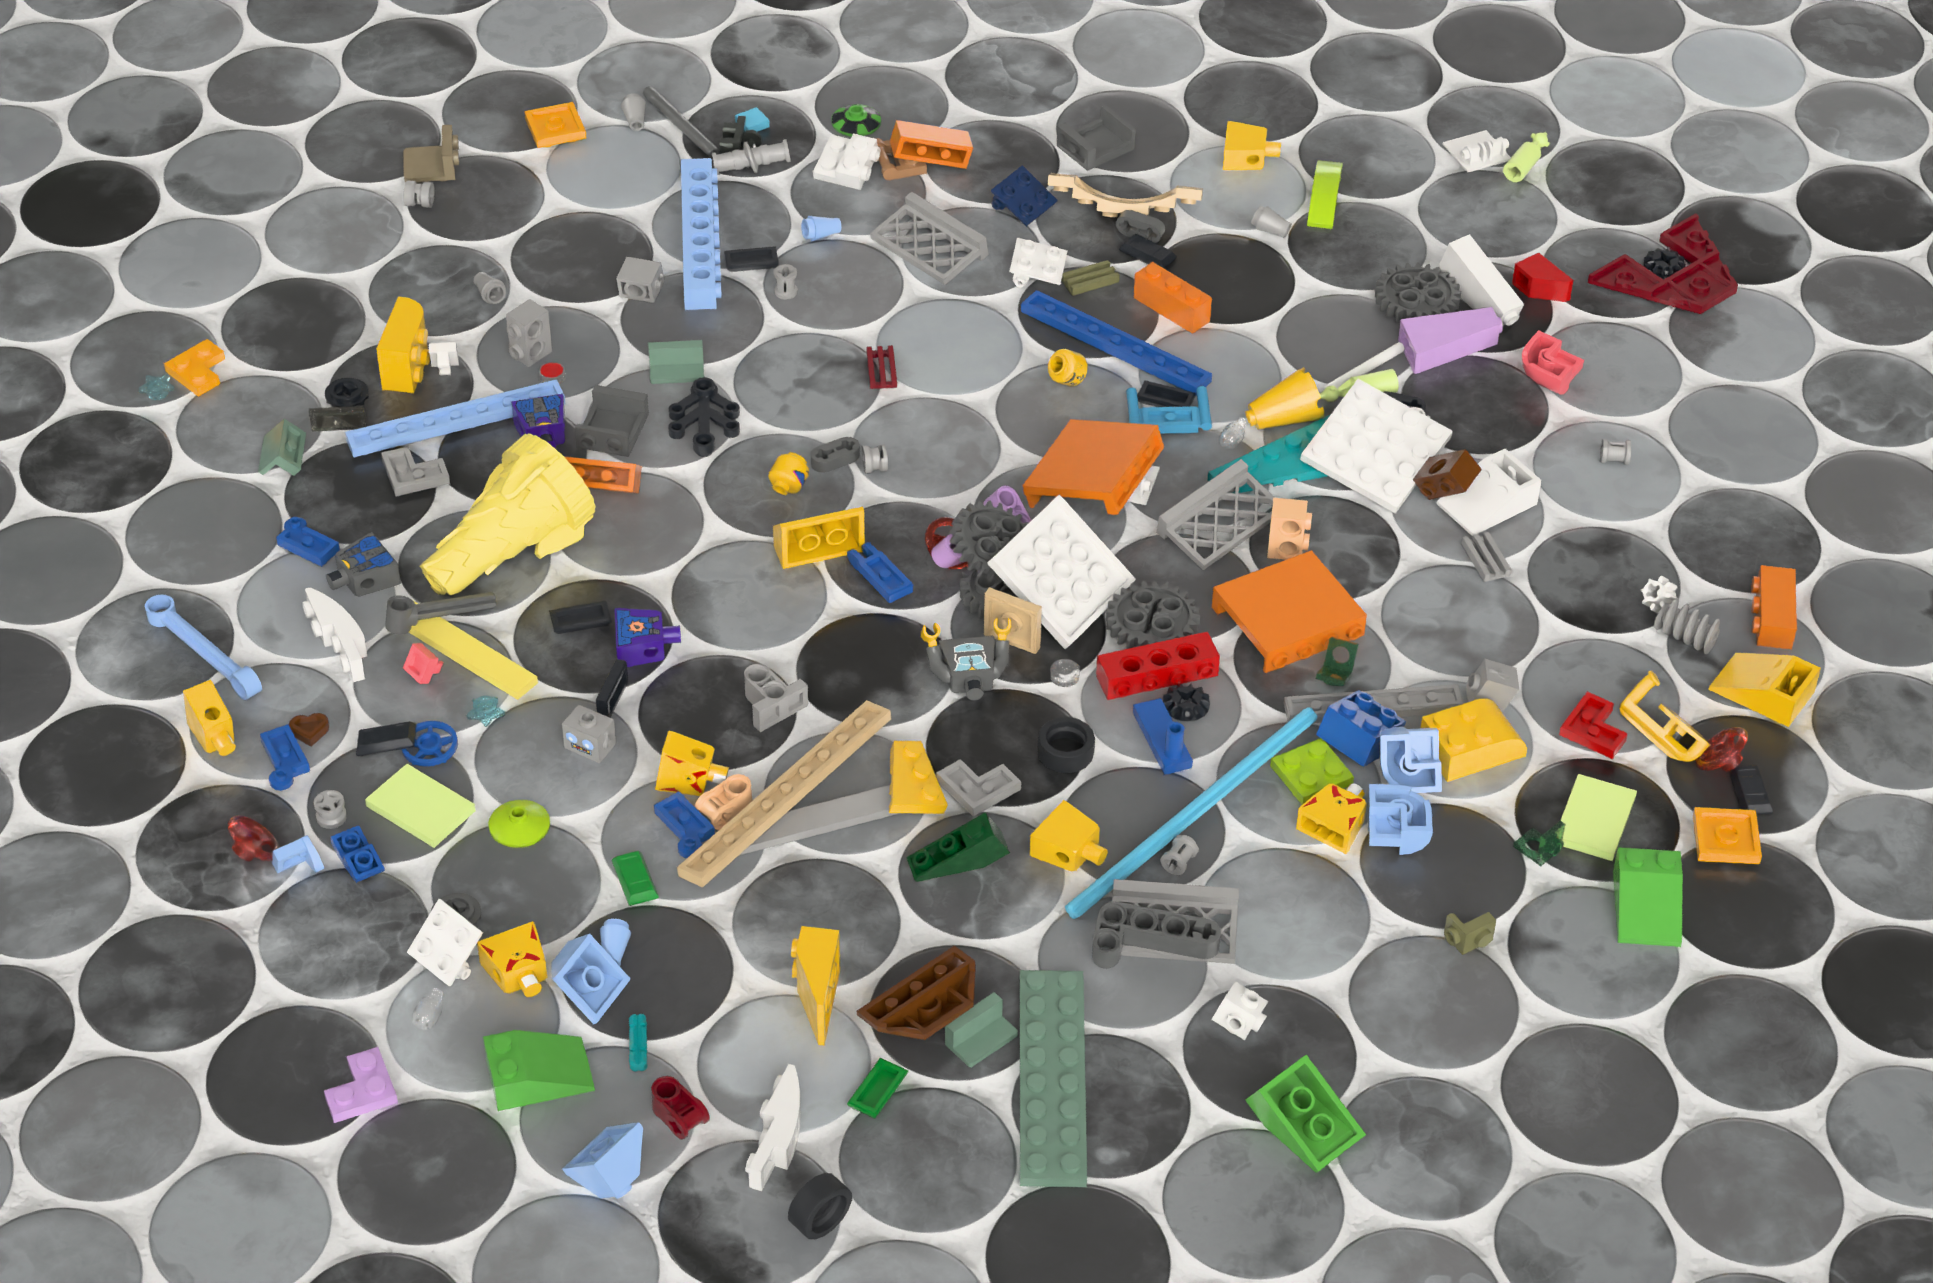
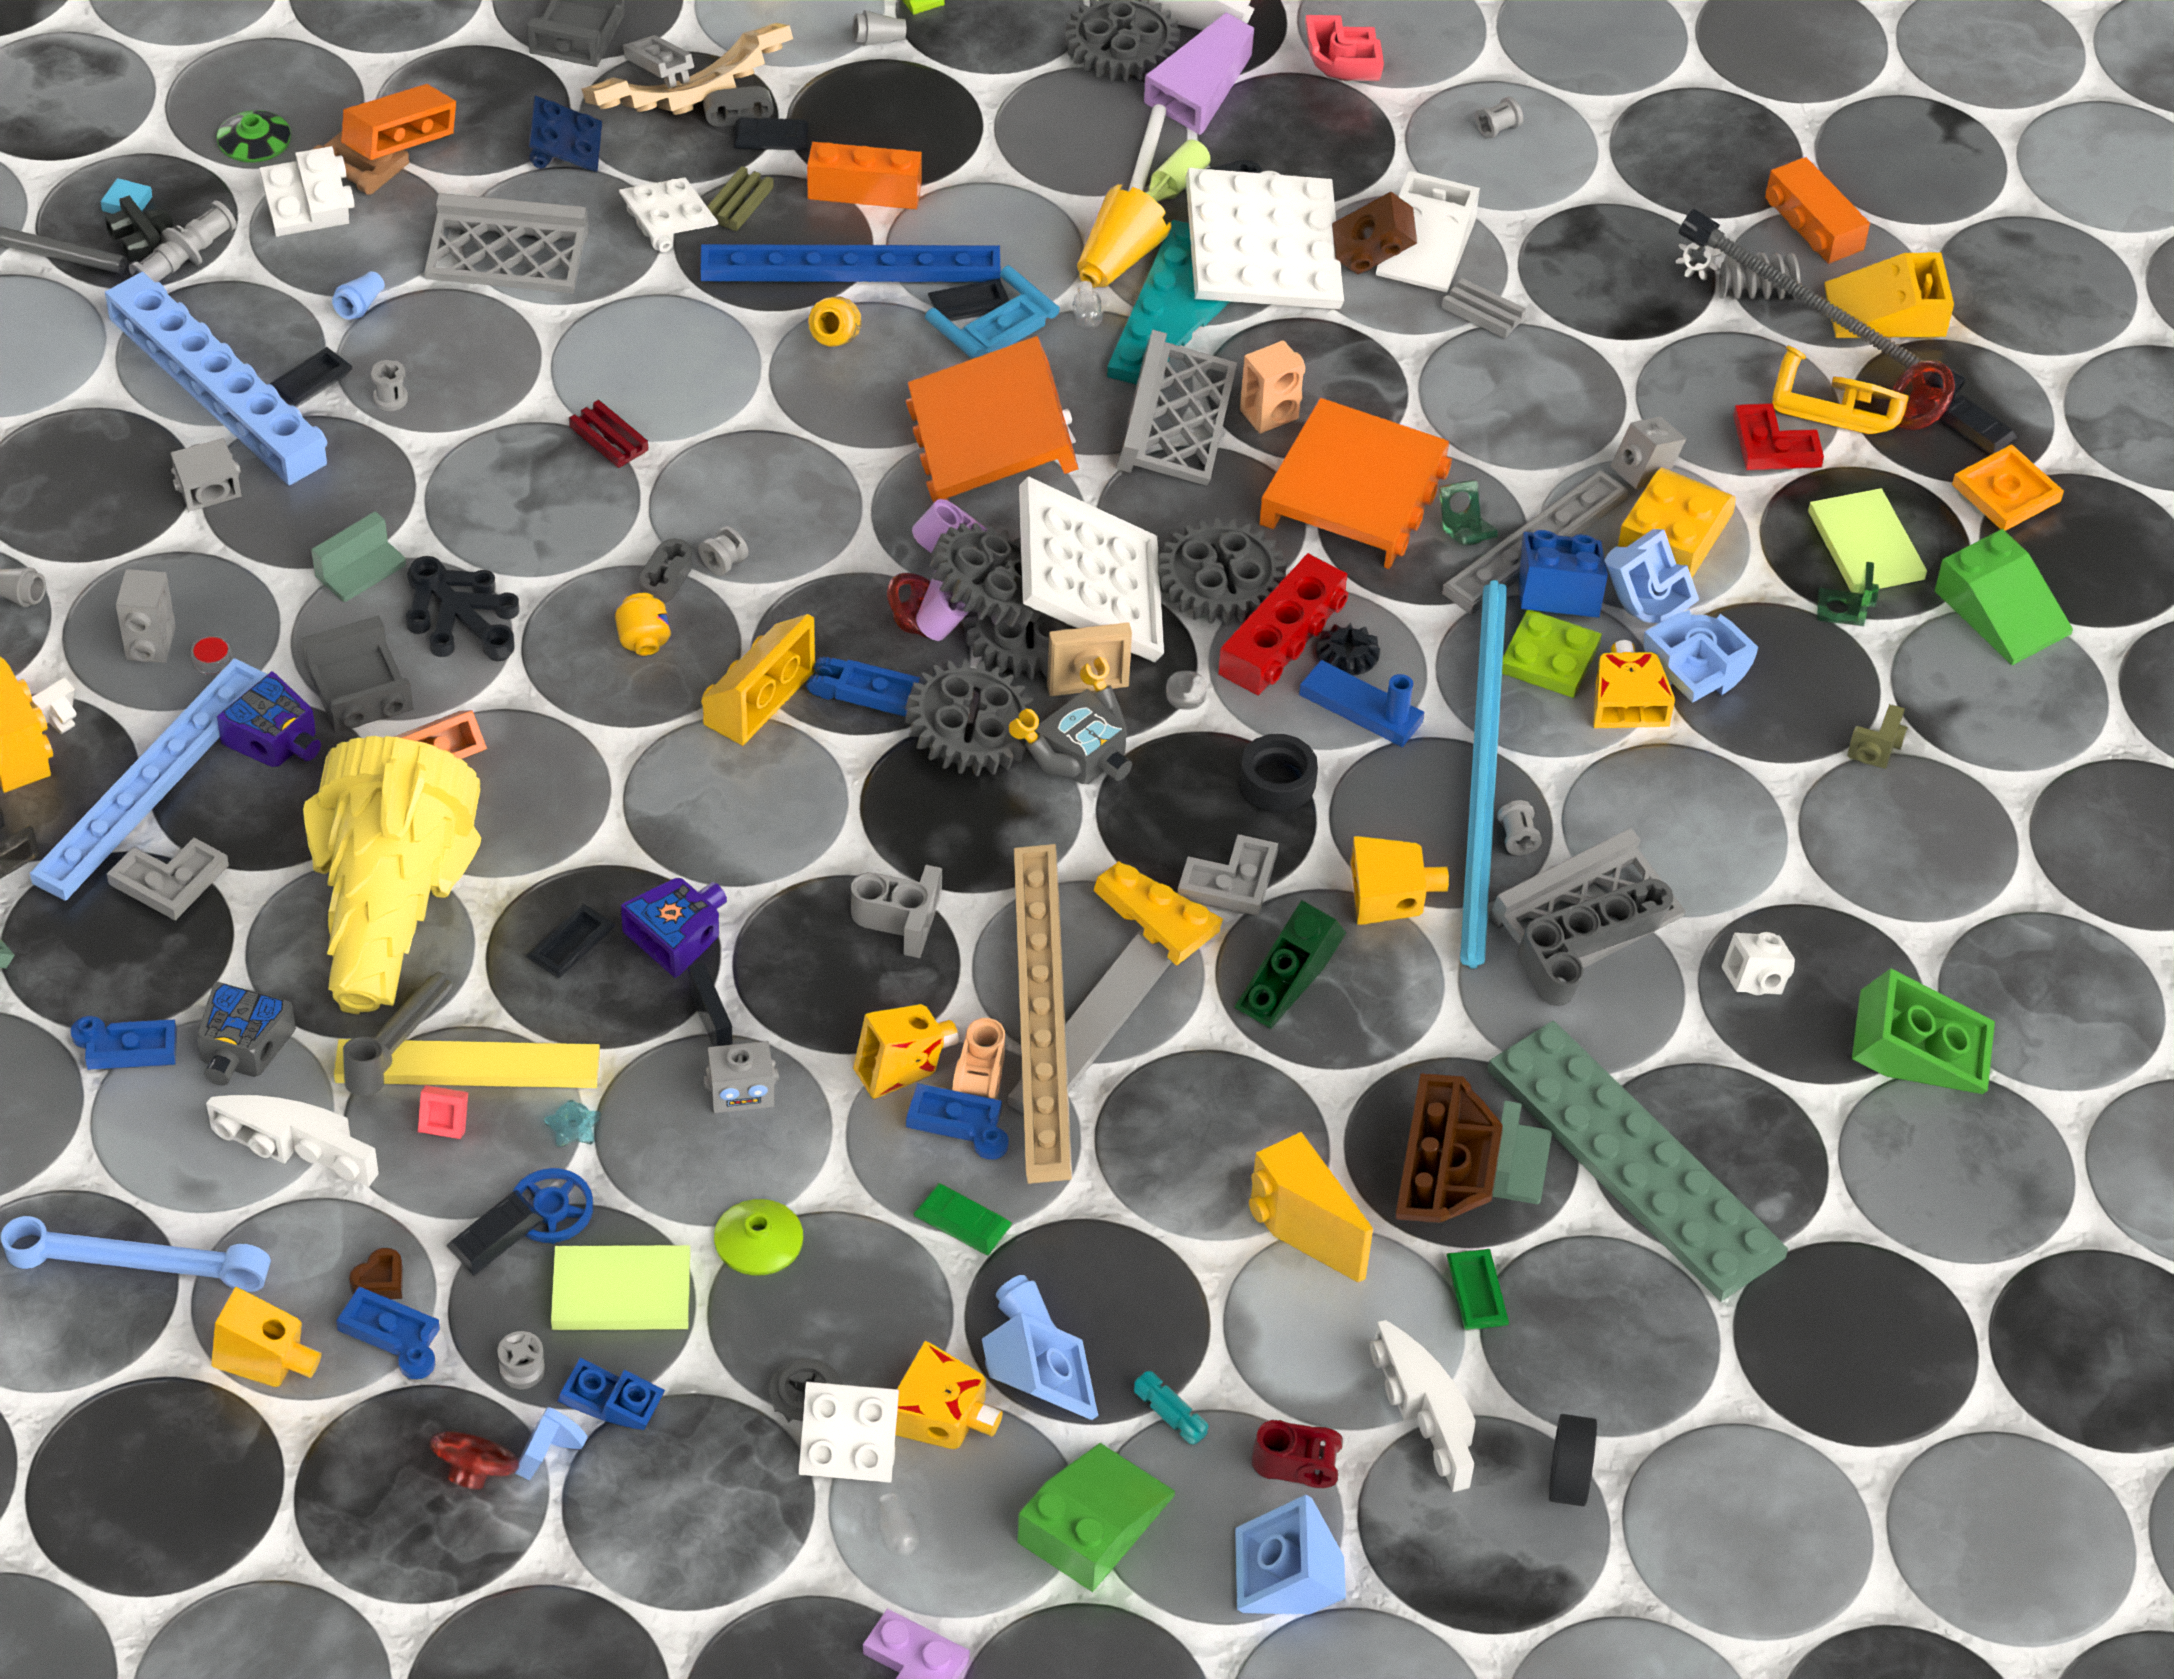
camera: 40 degrees left, 5 degrees up
none -> light grey hinge [622,35,694,88]
none -> dark grey gear [905,659,1038,776]
none -> dark grey hose [1678,208,1967,403]

